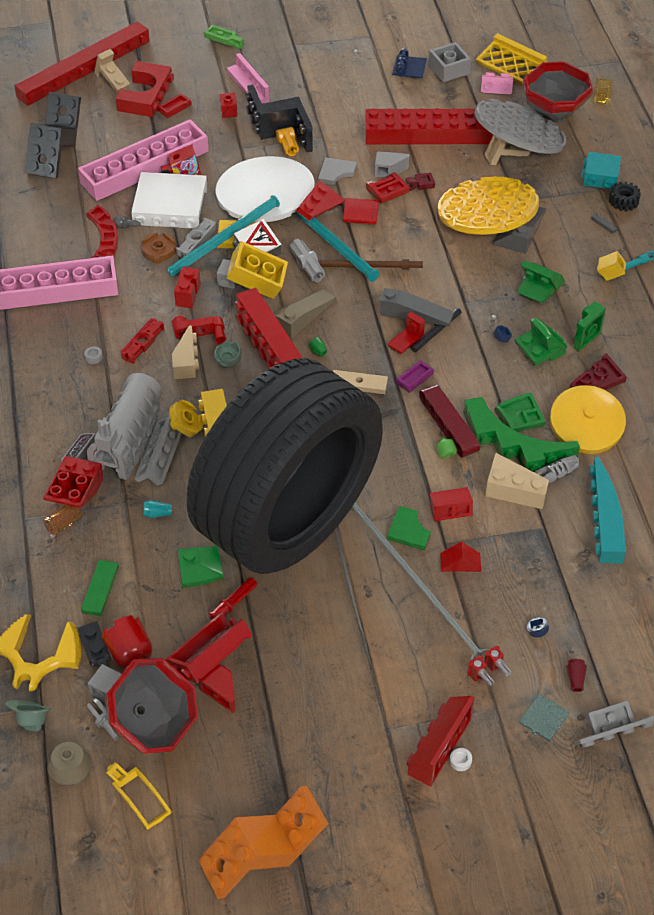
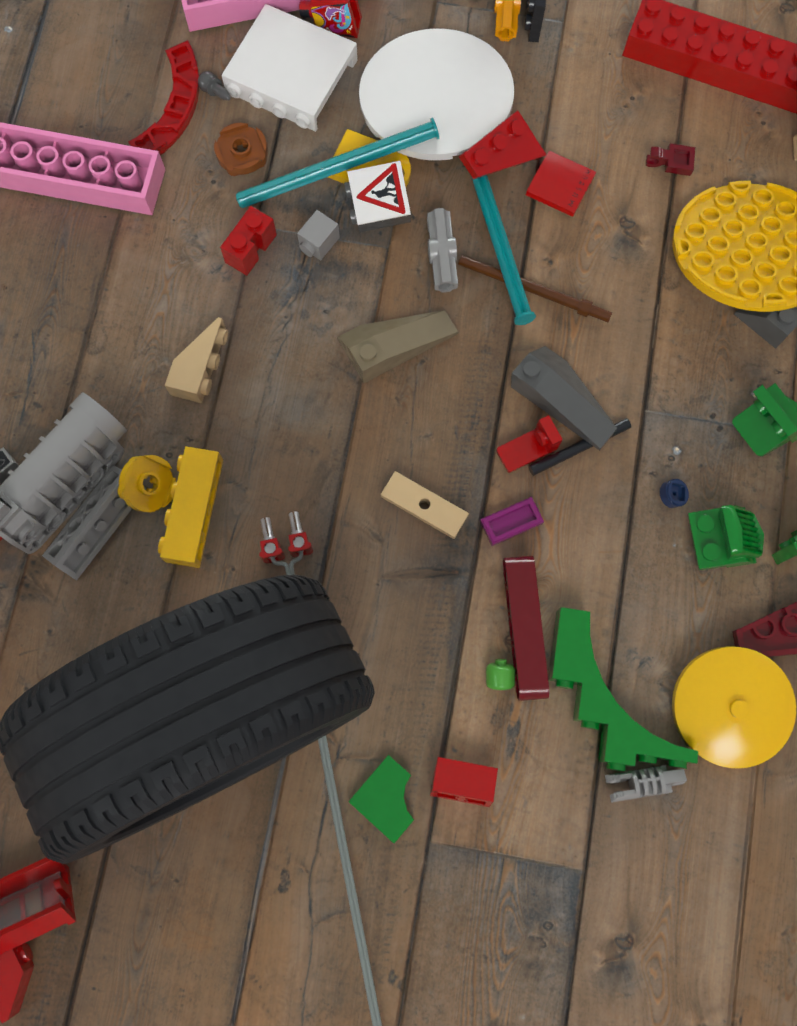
camera: 20 degrees right, 25 degrees up
light grey tile [84,346,103,364] -> none
red piece [121,318,165,364] -> none
teal cone [143,499,172,519] -> none
red beam [171,315,227,344] -> none
light grey piece [176,218,216,257] -> none
sand green hair [214,340,242,368] -> none
yellow brick [226,241,288,299] -> none
red brick [235,287,303,369] -> none
green hose [308,337,327,357] -> none
light grey tile [318,157,357,185] -> none
red plate [366,172,409,203] -> none
light grey slope [375,151,409,178] -> none
red slope [440,541,481,572] -> none
tan wedge [486,453,549,509] -> none
green plate [494,393,546,432] -> none
teal slope [589,457,626,564] -> none

